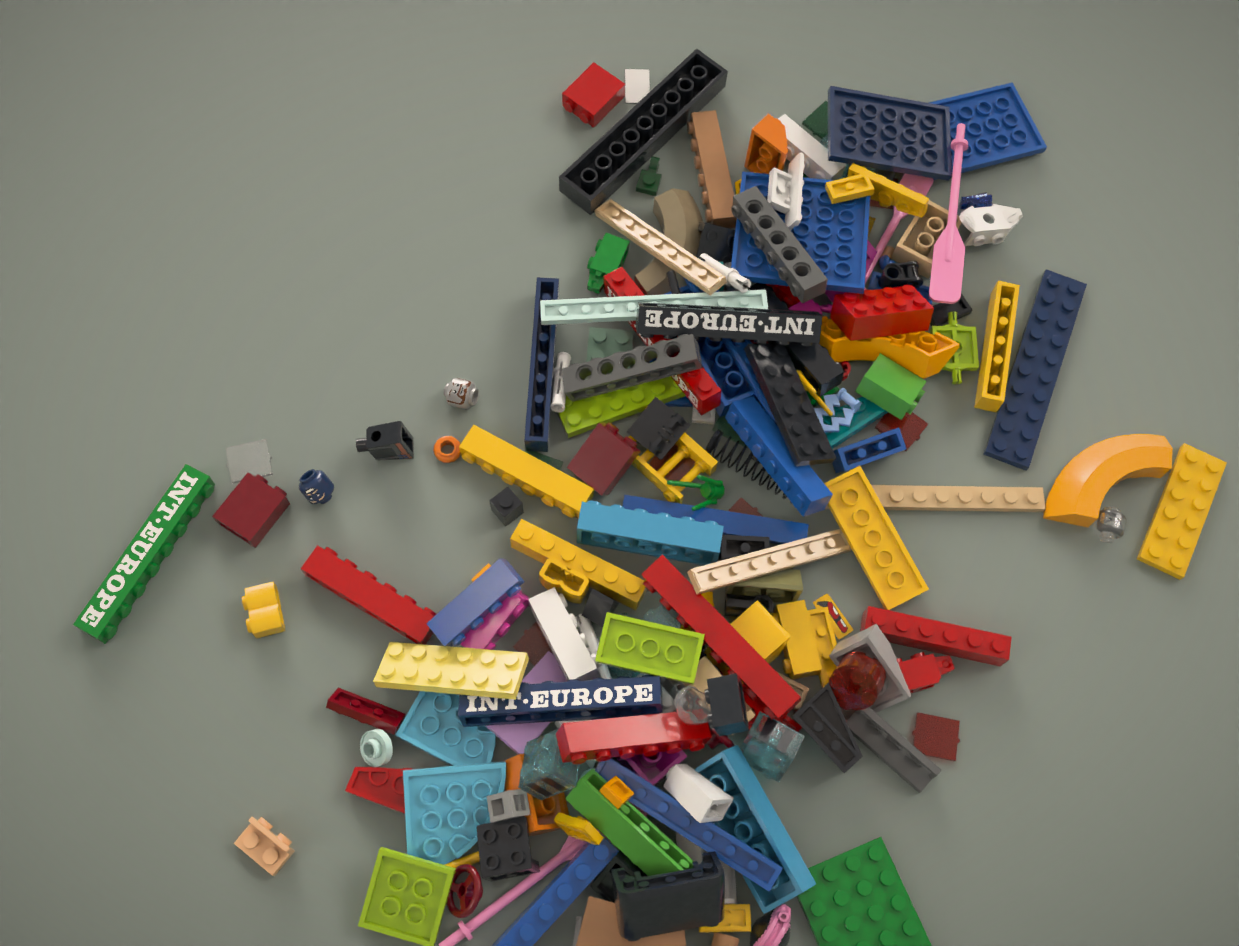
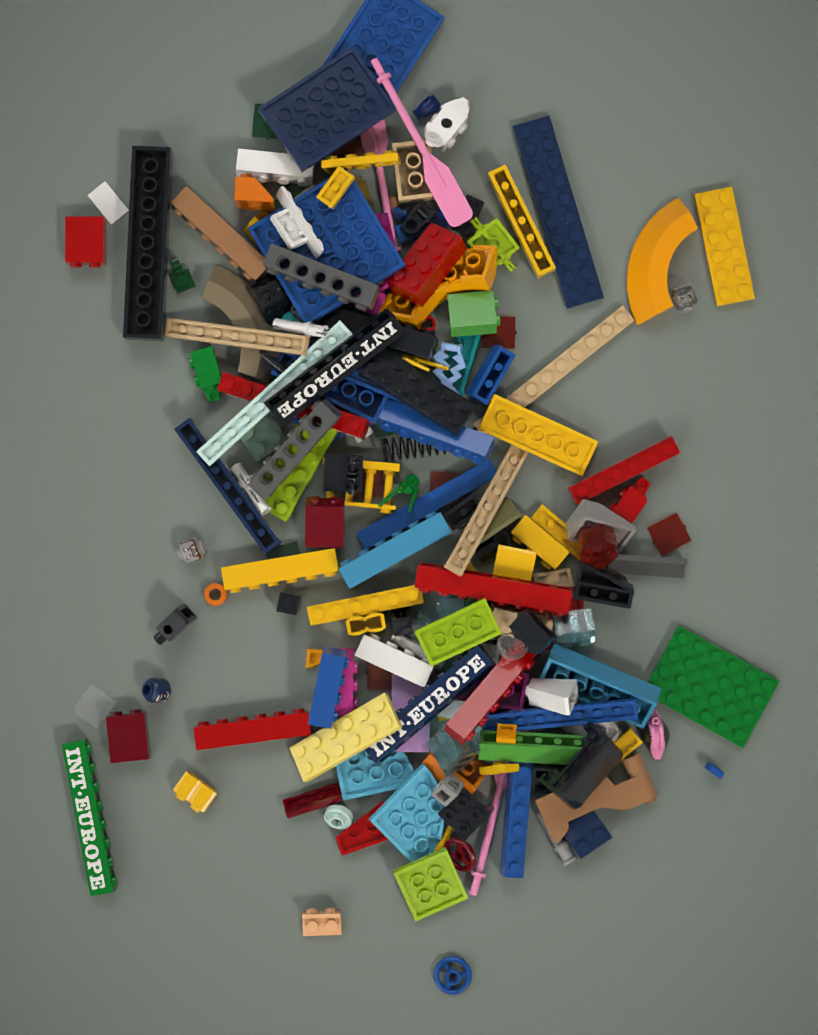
camera: 30 degrees left, 20 degrees up
sticker [813,594,853,640] -> none

